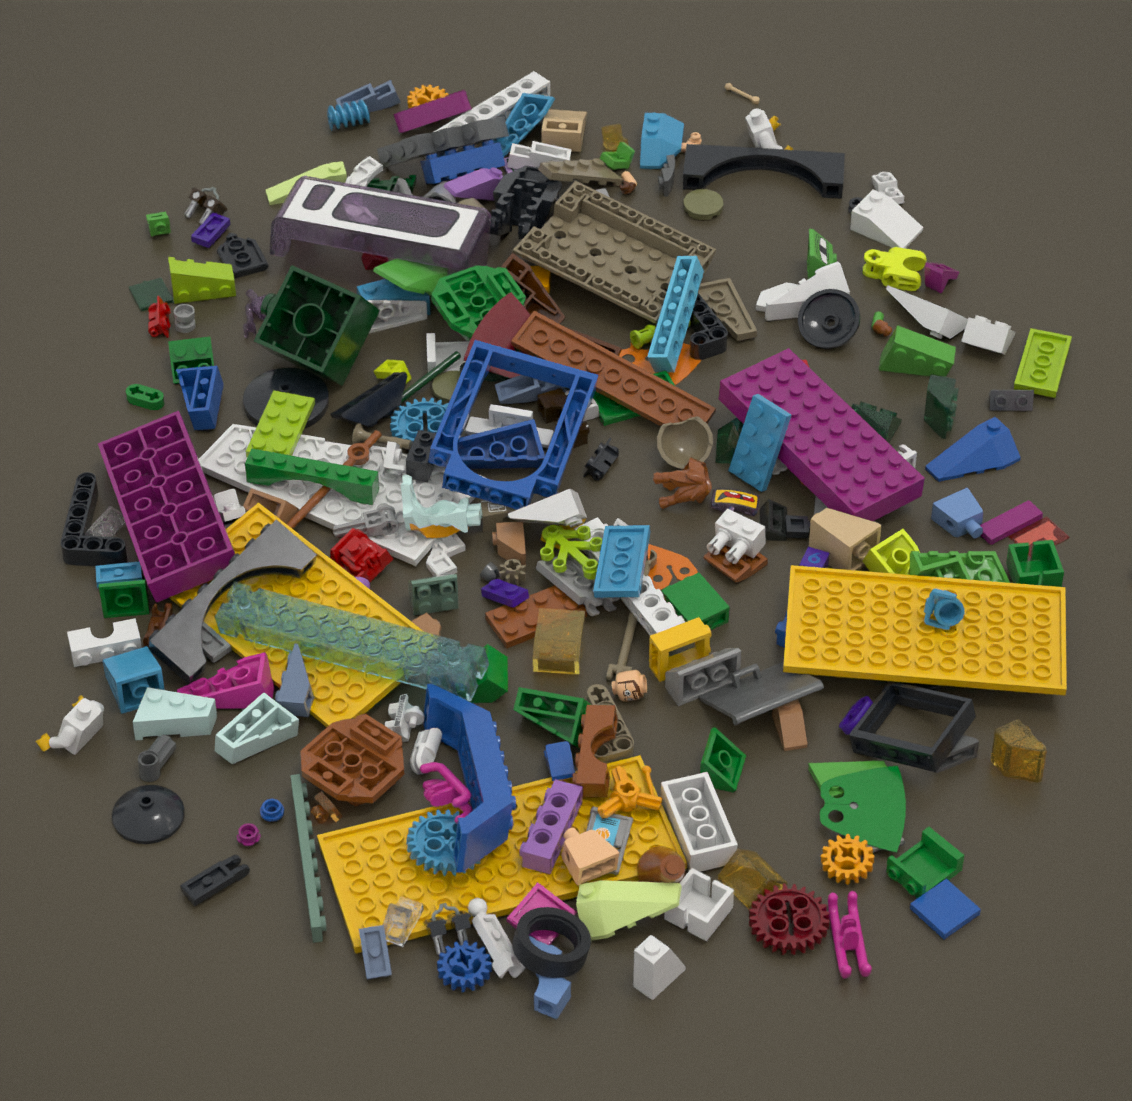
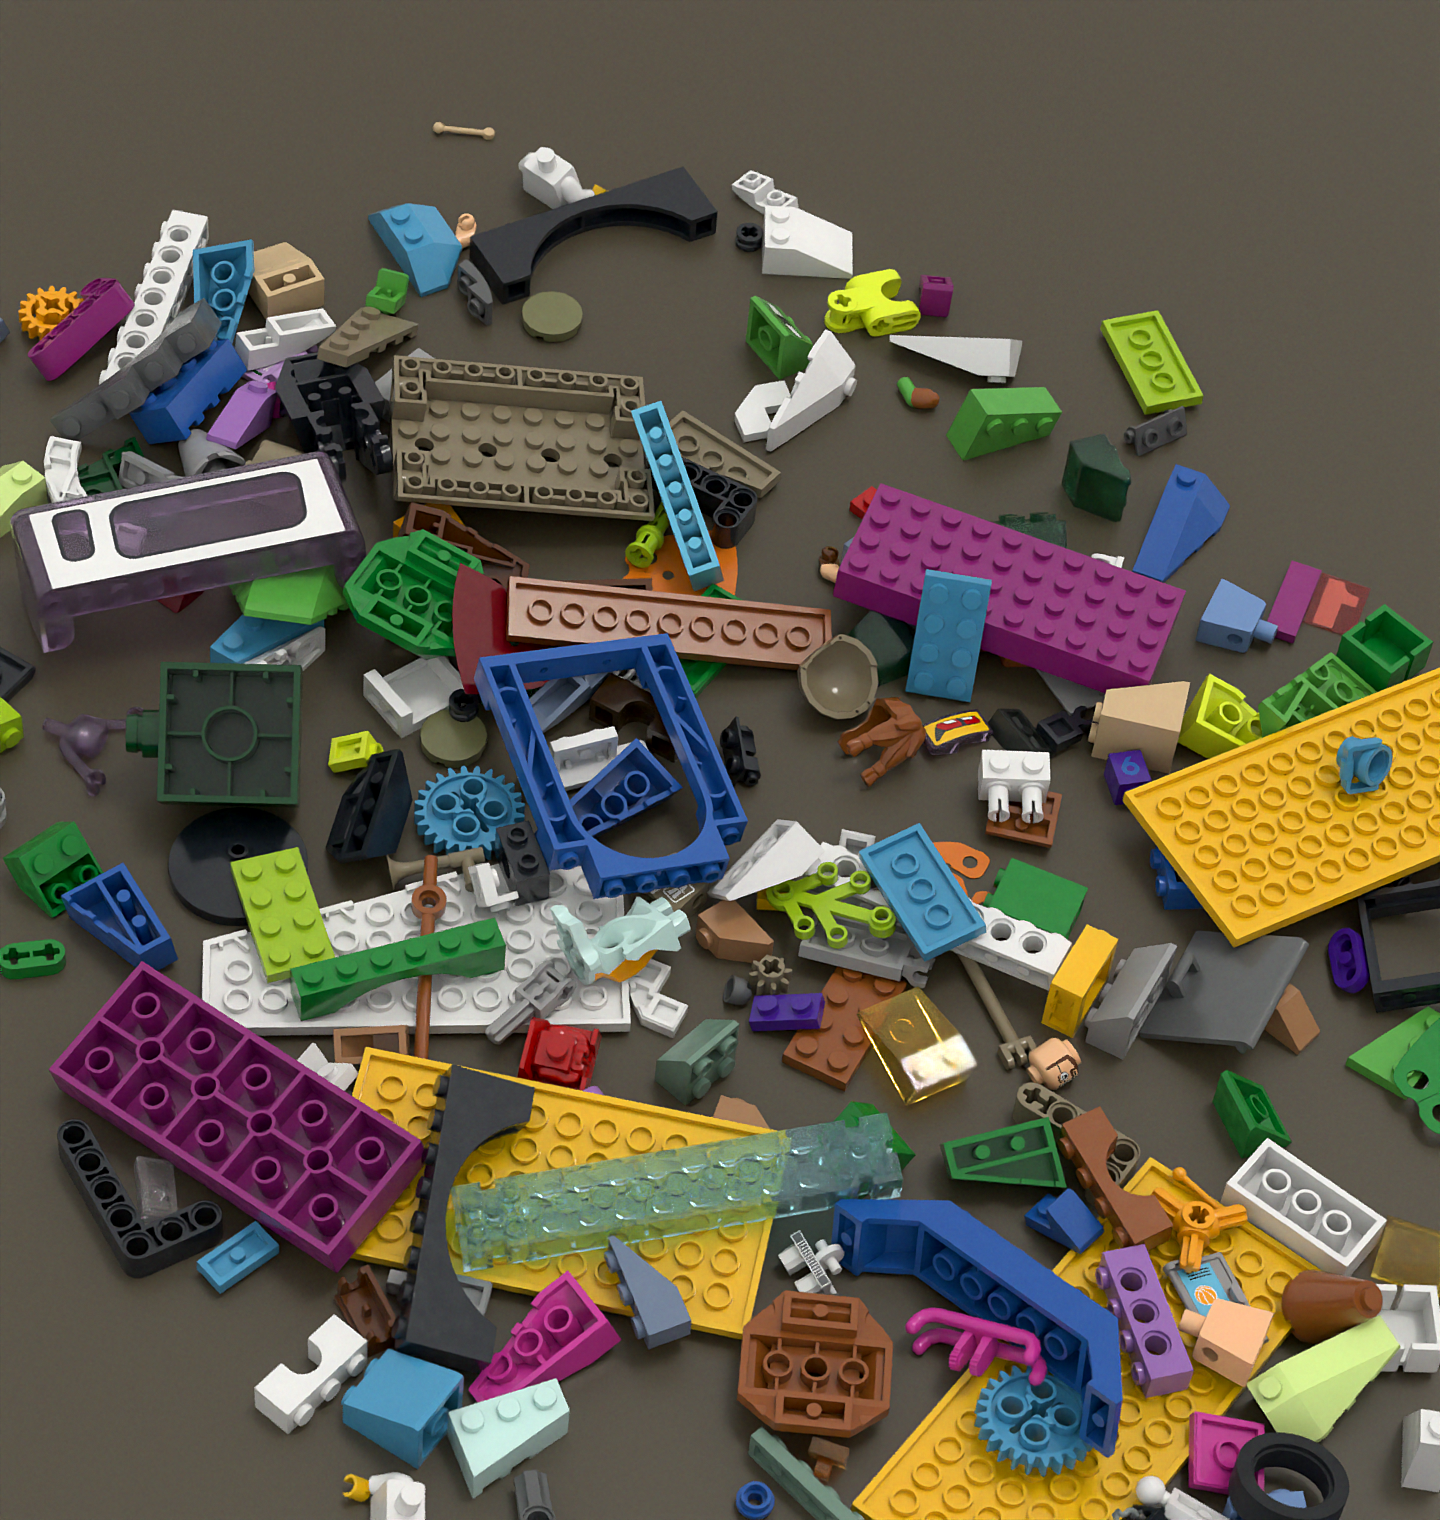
camera: 40 degrees left, 5 degrees up
green slope [99,579,149,618] -> none
light aqua wedge [215,693,299,764] -> none
dark green bar [401,351,461,404] -> none
white arm [410,728,442,774] -> none
clear yellow bracket [601,123,628,152] -> none
arm [620,171,637,194] -> none
black dish [798,289,860,349] -> none
white slope [961,315,1016,355] -> none

